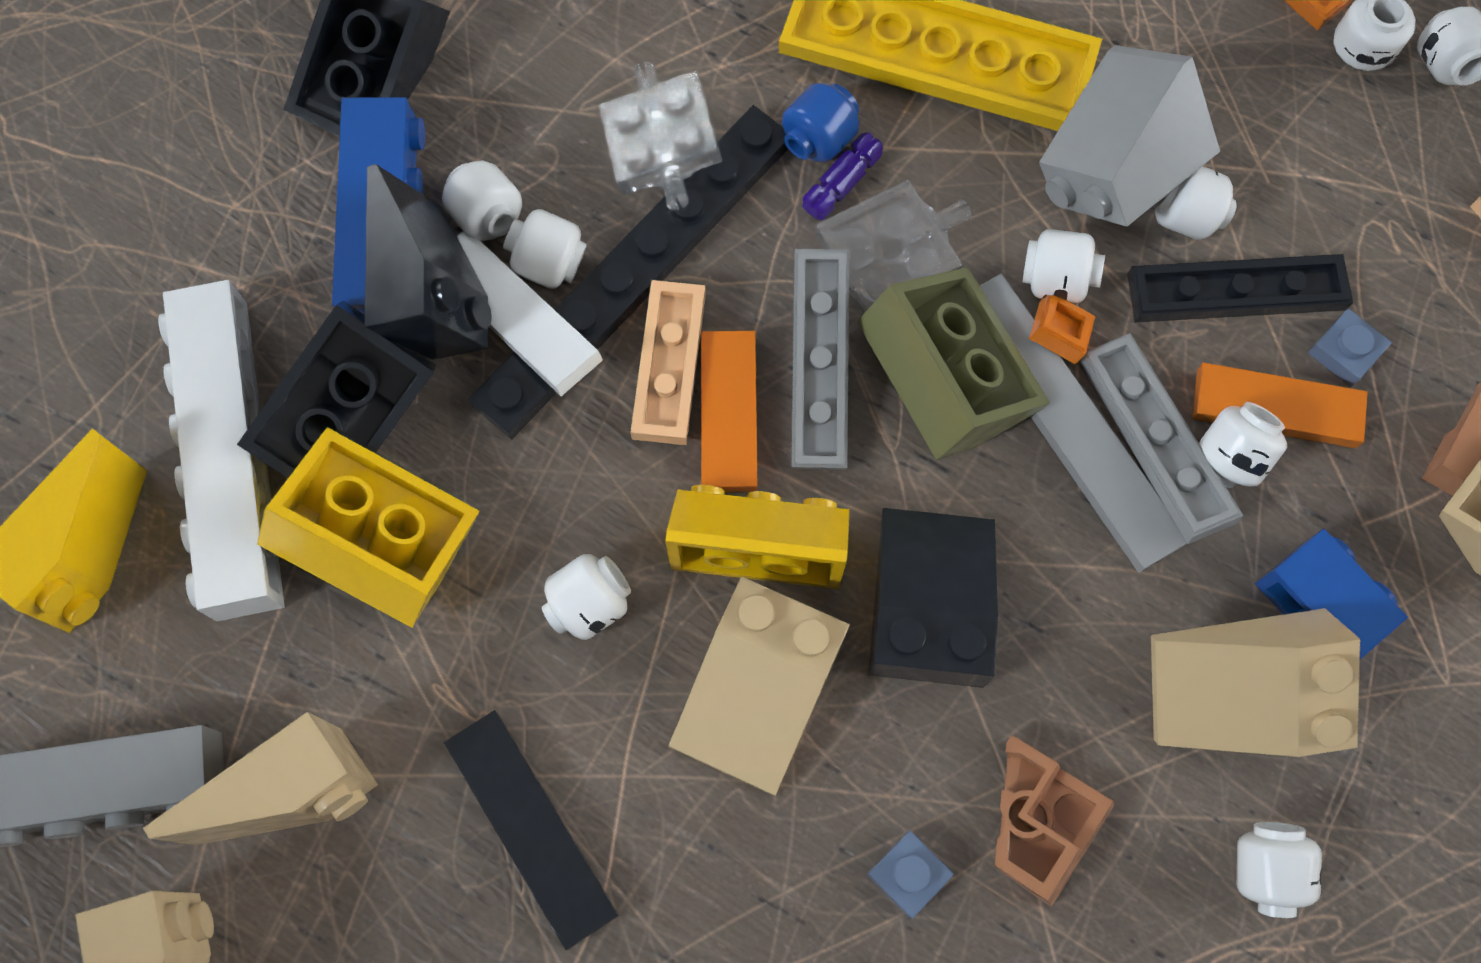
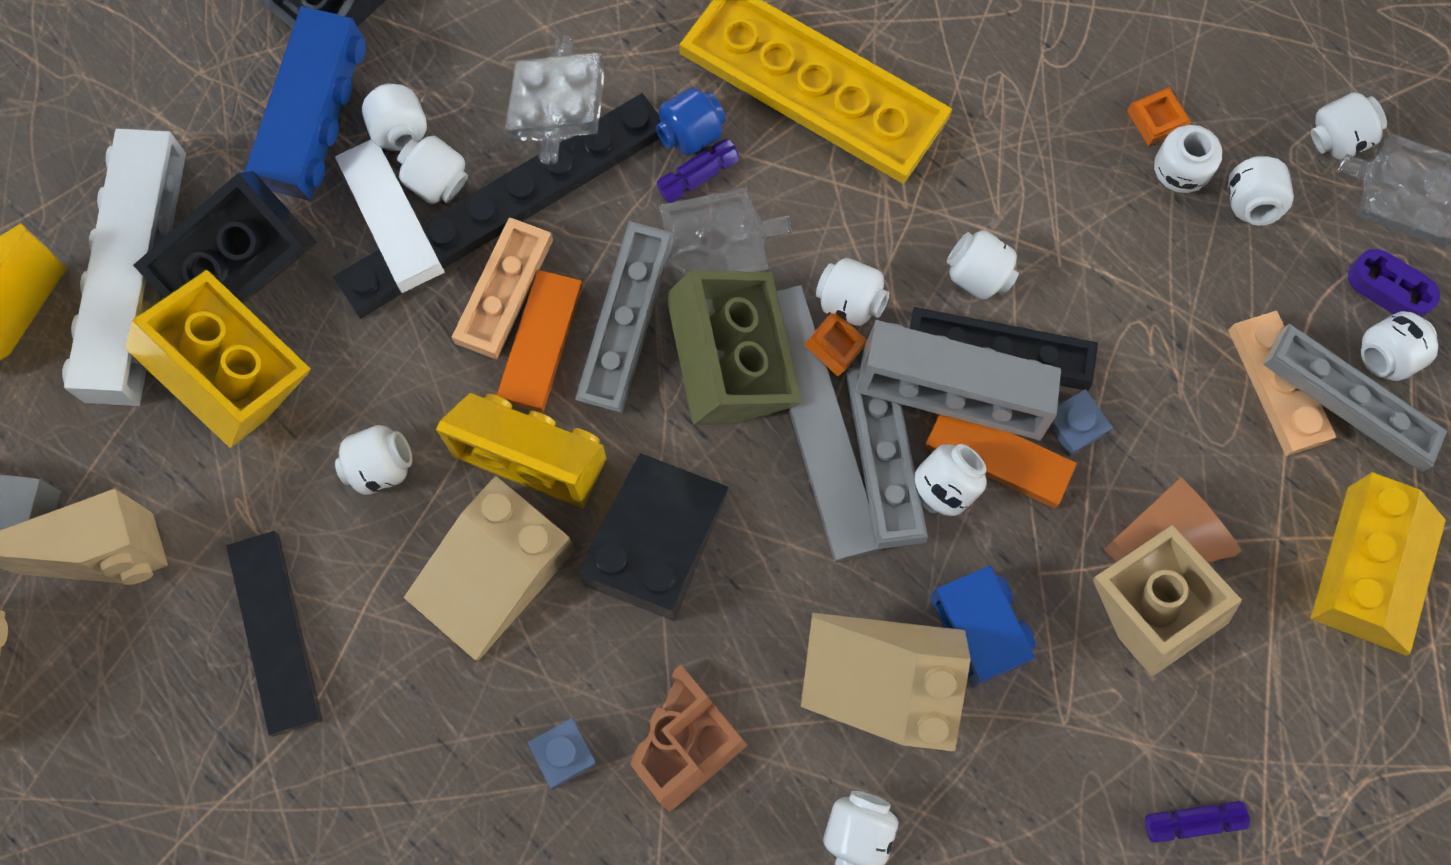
camera: 15 degrees right, 0 degrees up
black slope [365,164,492,360] -> none
light grey slope [1039,45,1220,227] -> none
none -> light grey brick [856,320,1061,440]

